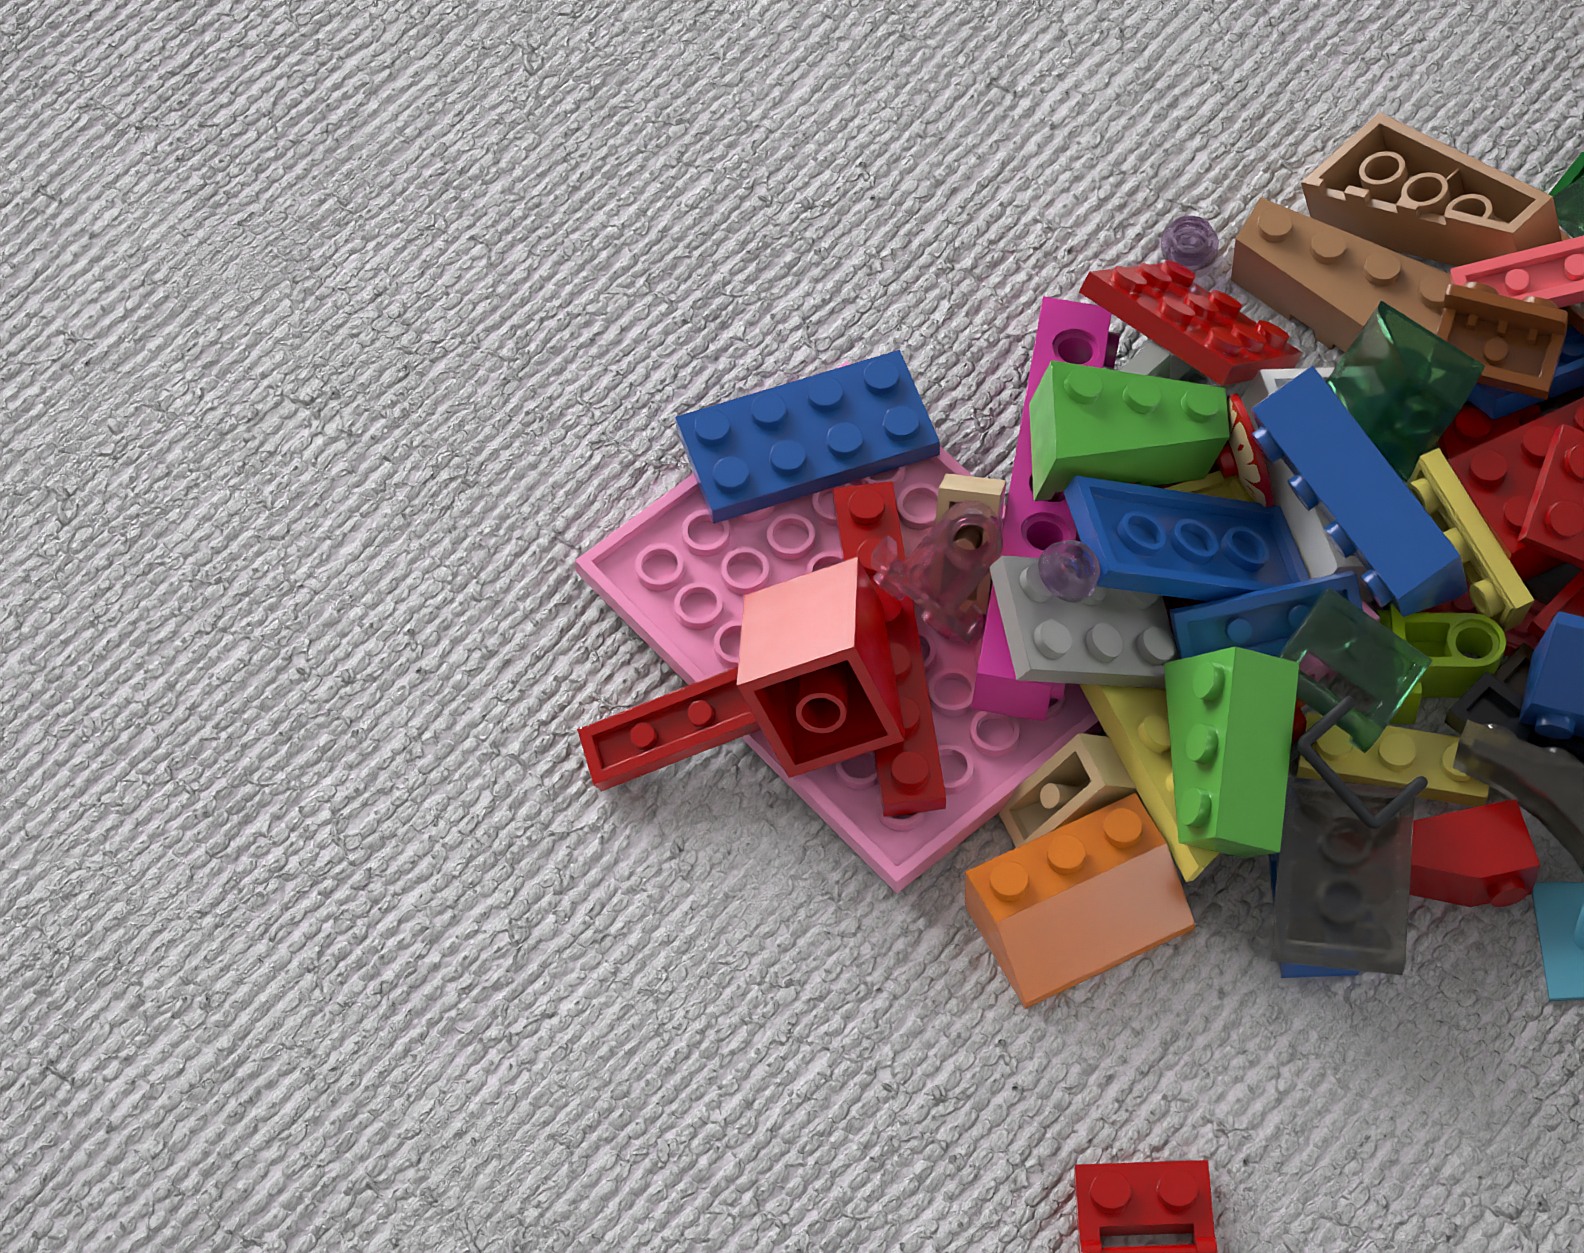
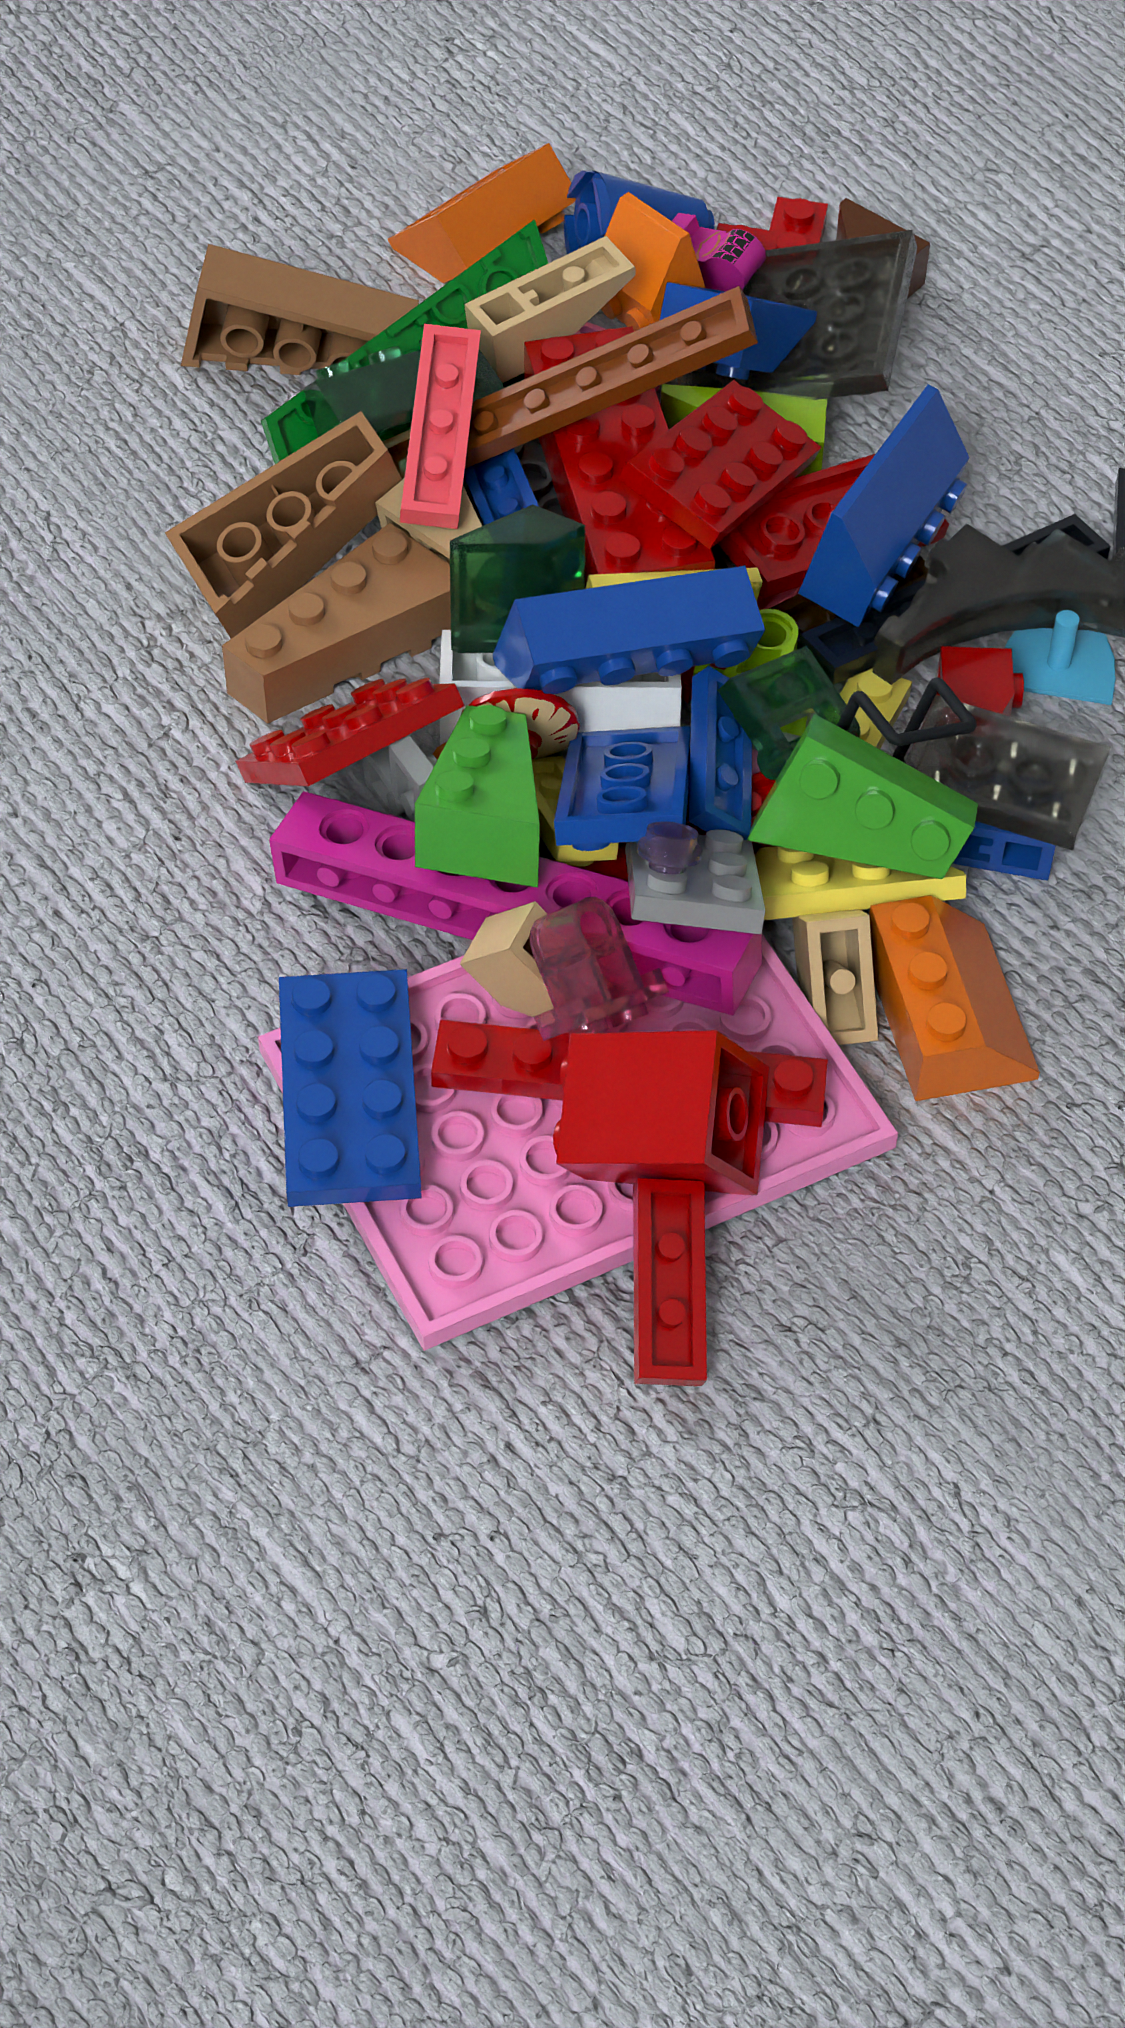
camera: 80 degrees left, 5 degrees down
clear purple plate [1161,216,1219,271] -> none
dark orange bracket [1428,282,1568,400] -> none

